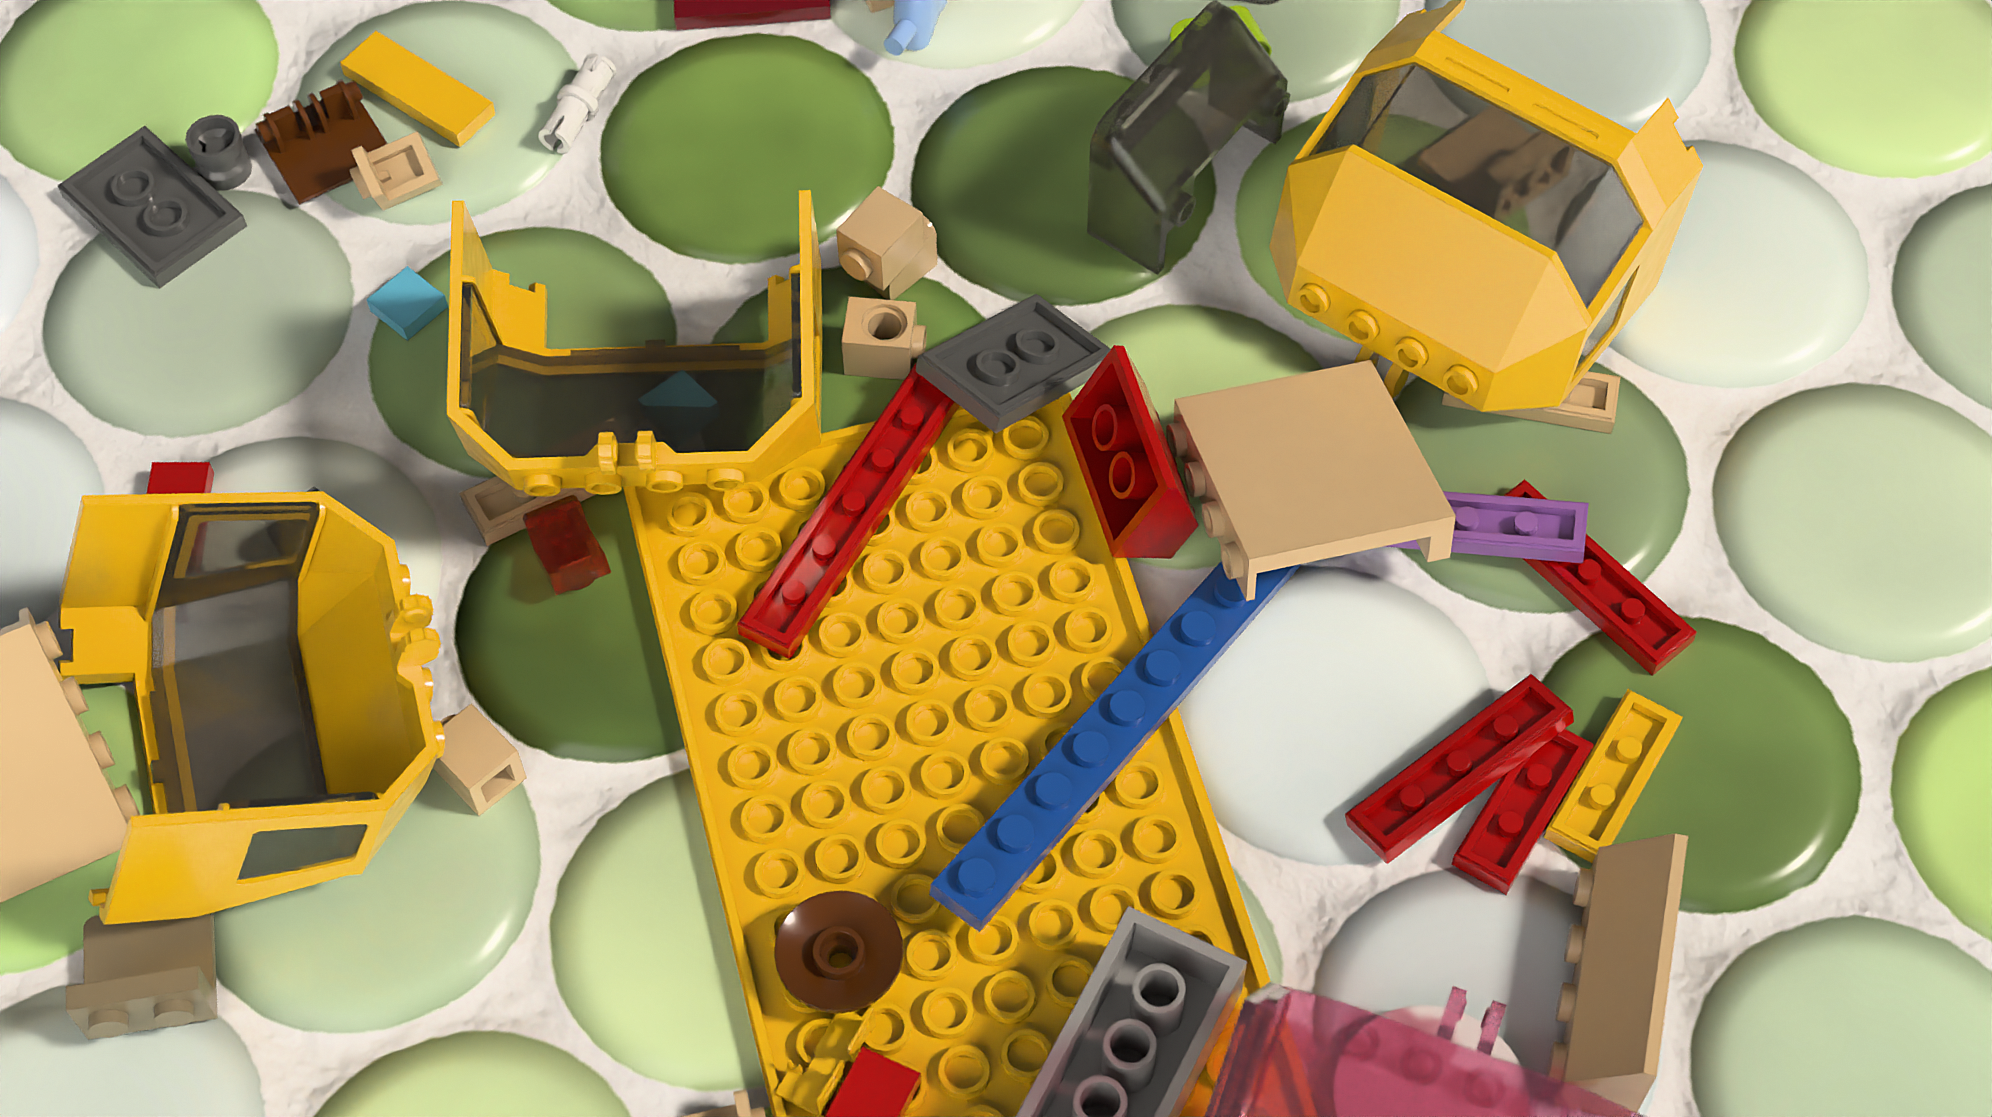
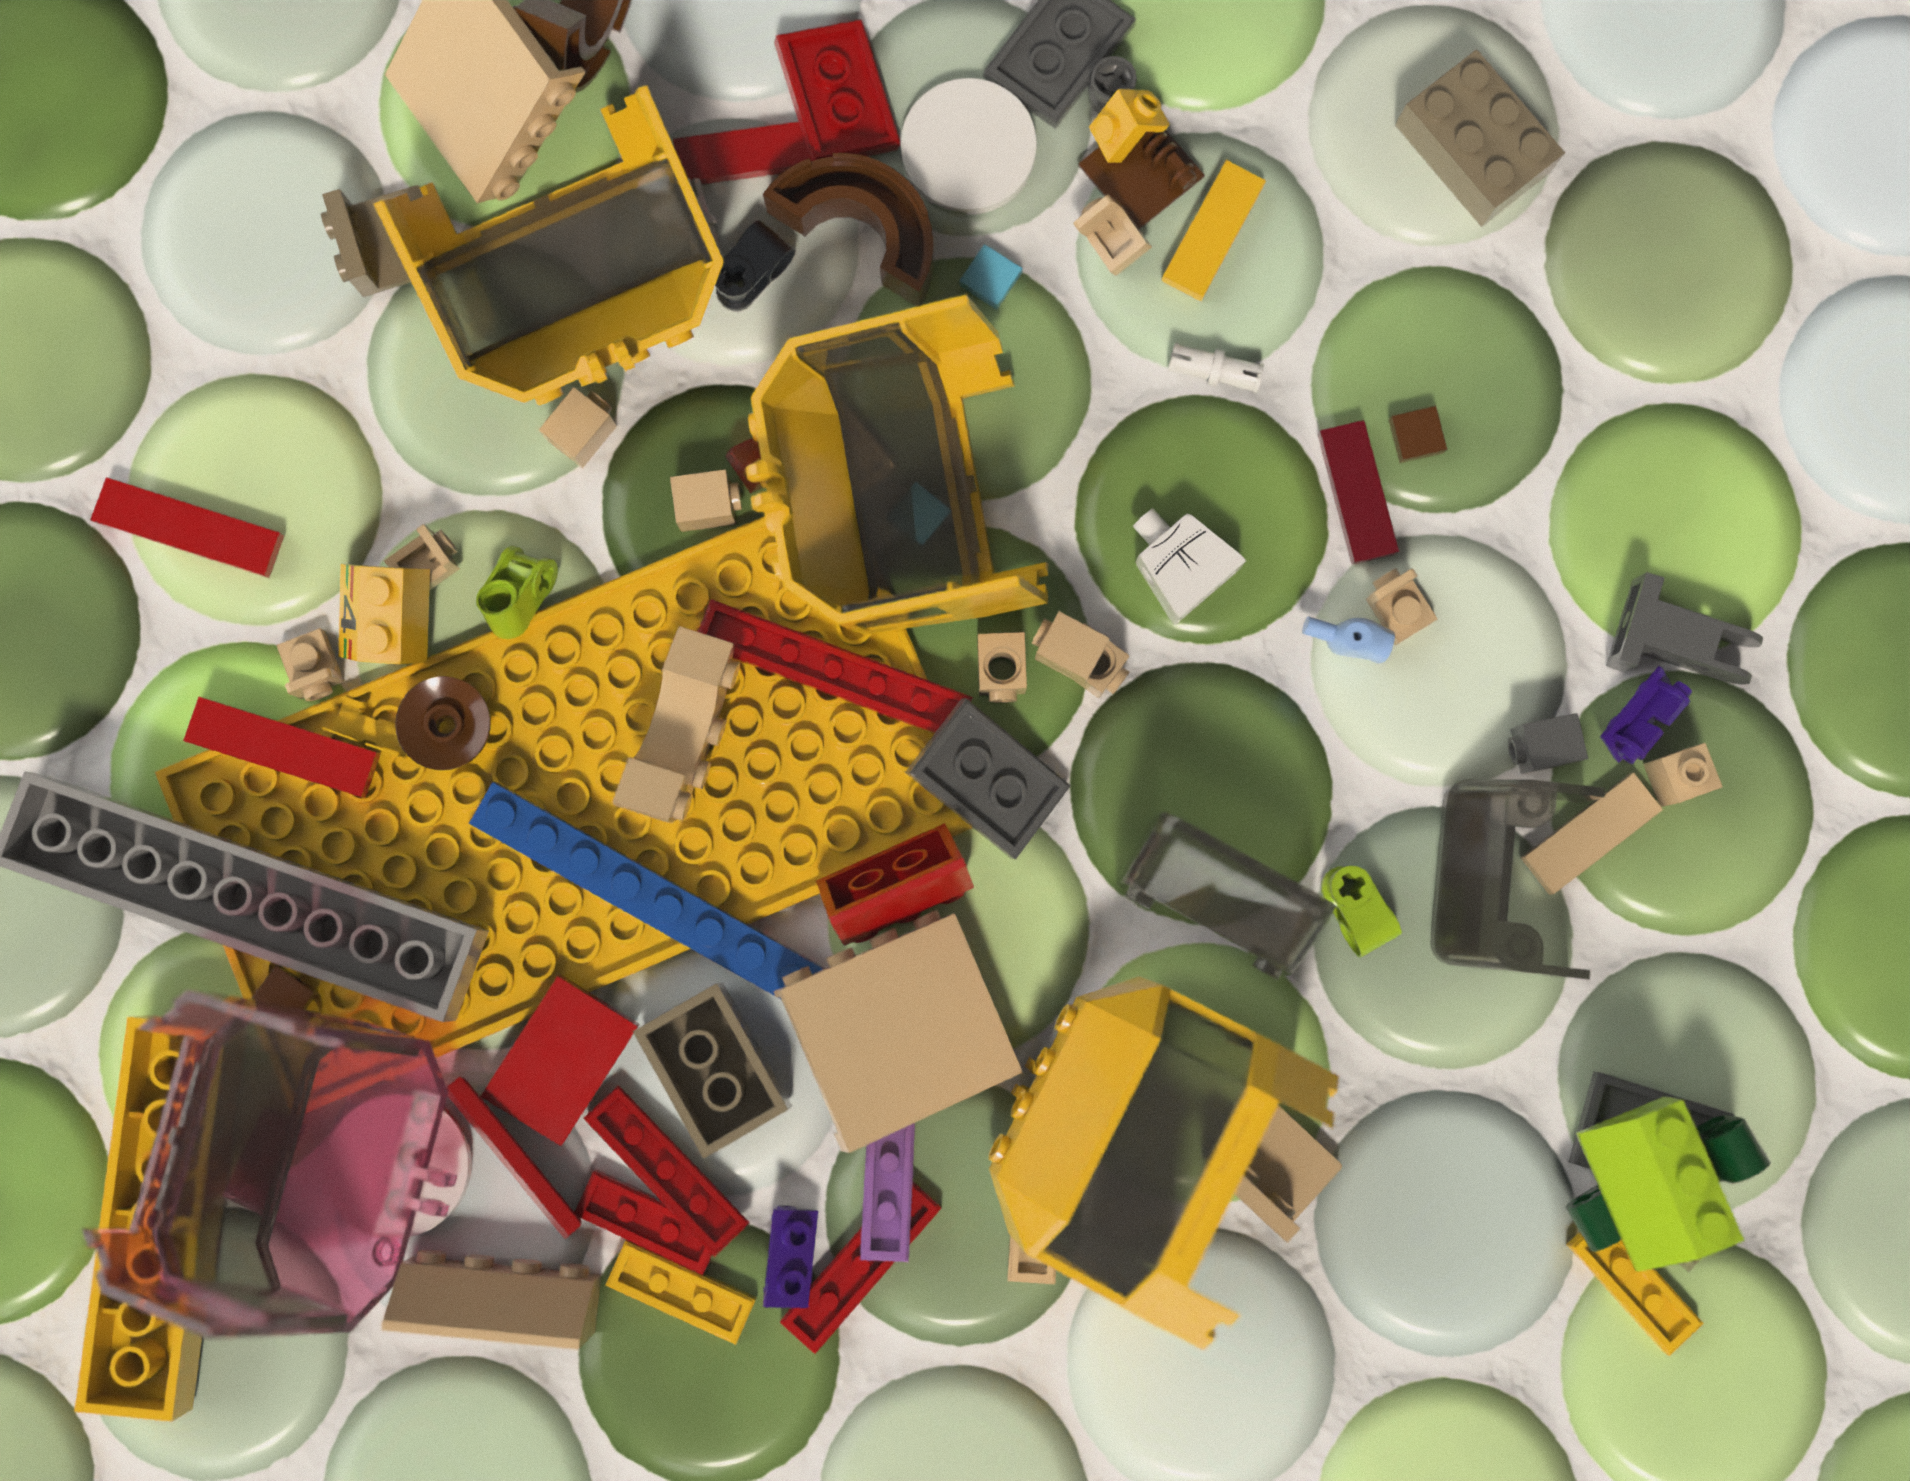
camera: 80 degrees right, 25 degrees up
none -> yellow slope [338,564,430,664]
none -> tan bracket [384,524,460,590]
none -> red tile [446,1076,582,1240]
none -> lime piece [476,545,558,639]
none -> red tile [480,974,640,1146]
none -> tan brick [612,626,740,823]
none -> dark tan brick [633,982,792,1159]
none -> tan brick [670,469,742,532]
none -> reddish brown brick [763,153,934,307]
none -> dark purple hinge [763,1205,818,1308]
none -> red tile [774,19,901,161]
none -> white tile [901,78,1037,215]
none -> yellow bracket [1089,89,1170,163]
none -> white torso [1133,508,1246,625]

